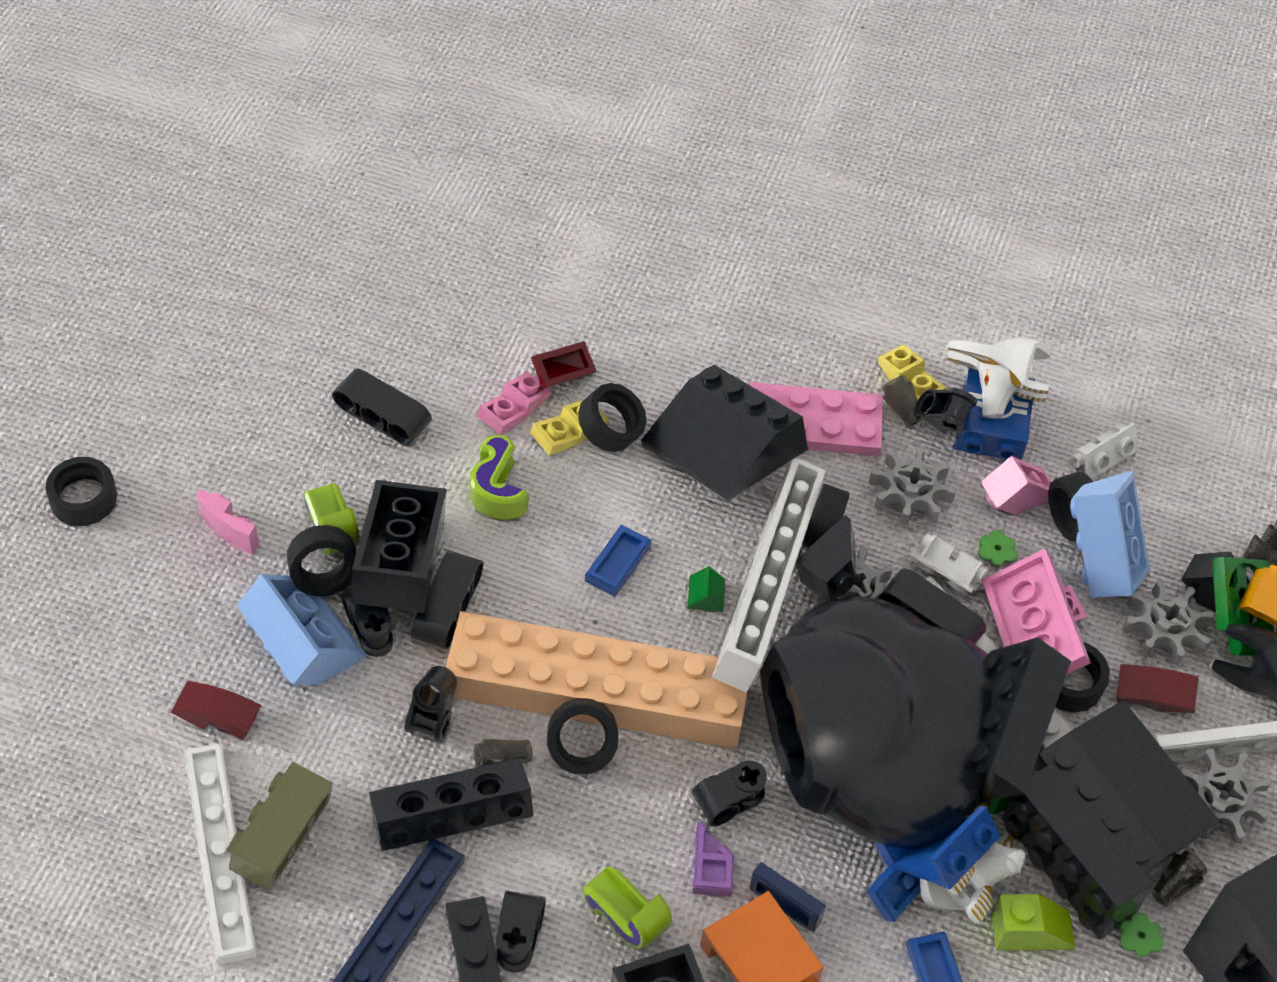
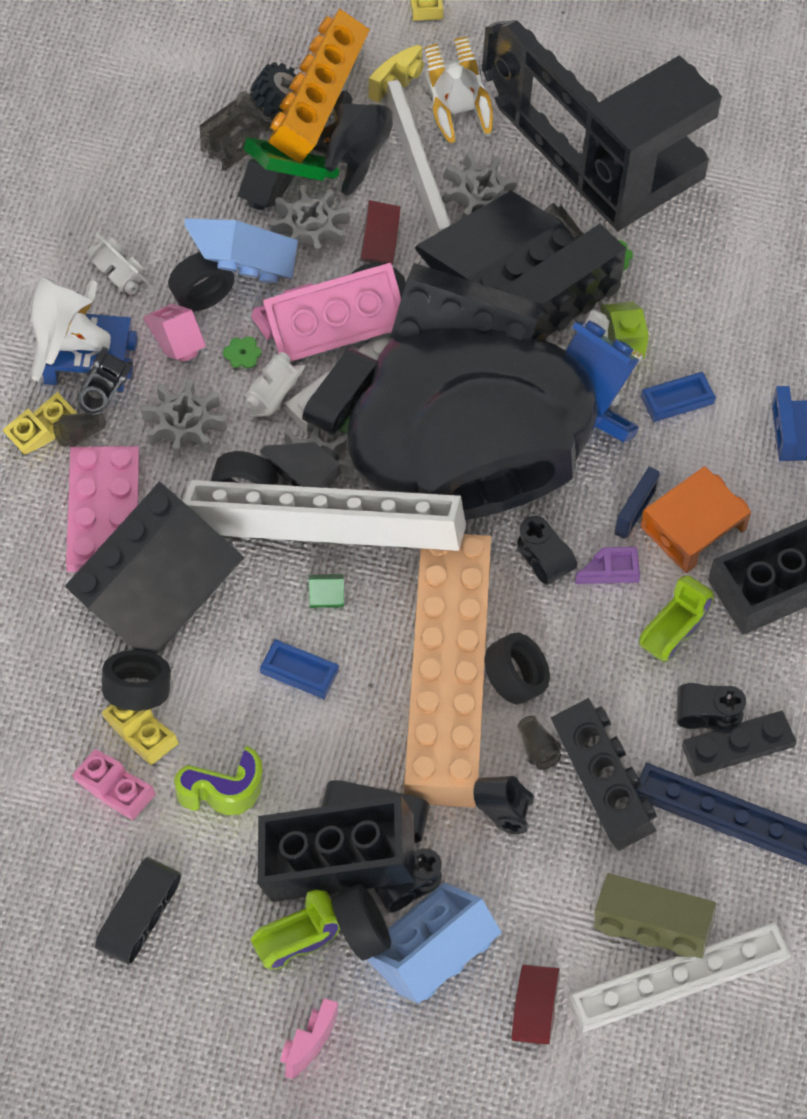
camera: 95 degrees left, 5 degrees up
dark red slope [531,341,597,389] -> none

